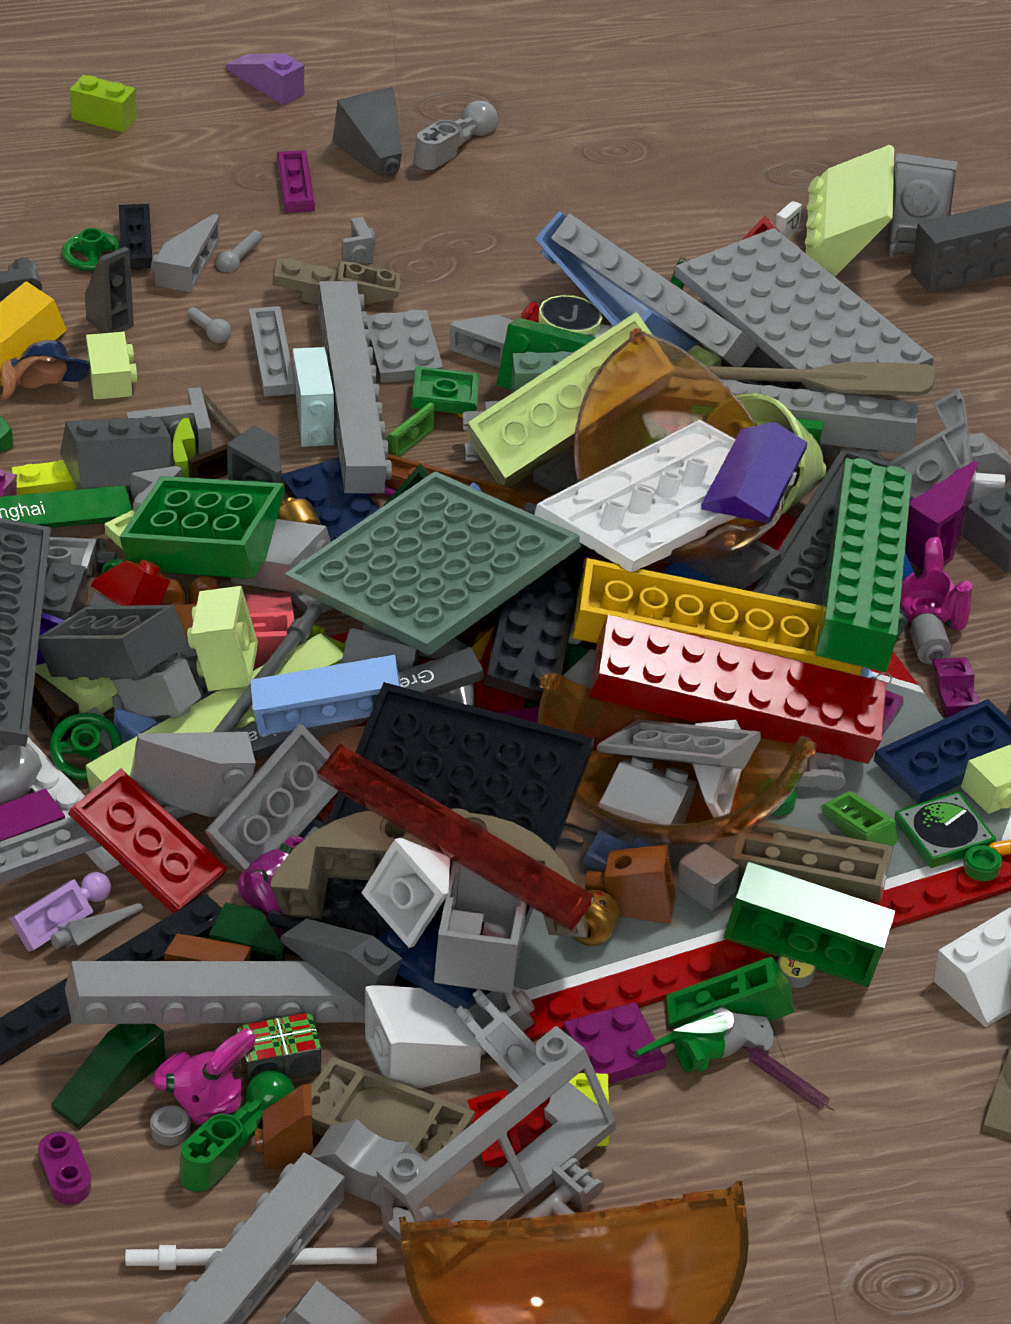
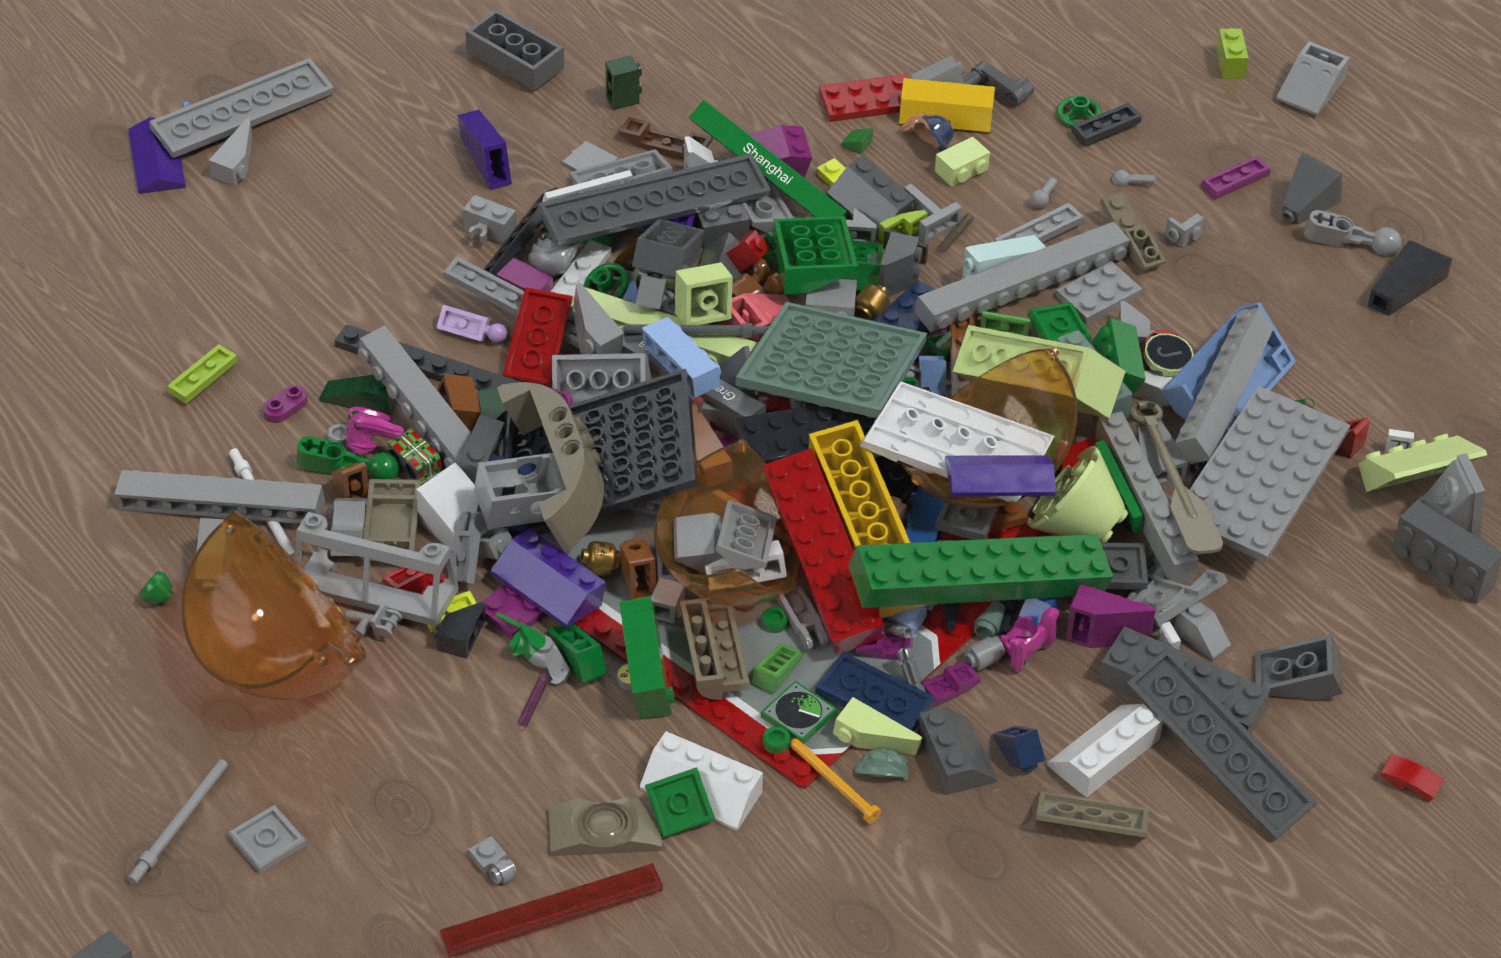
camera: 65 degrees right, 5 degrees up
light grey piece [51,903,143,951] -> none
dark grey slope [85,247,134,333] -> none
light grey slope [151,214,220,293] -> none
medium lavender slope [226,53,304,105] -> none
clear red plate [317,743,594,931] -> none
white slope [362,838,450,948] -> none
none -> black slope [434,602,486,659]
none -> slope [490,528,606,628]
none -> dark grey axle [897,647,926,692]
none -> light grey slope [1276,41,1350,116]
none -> black slope [1368,240,1452,316]

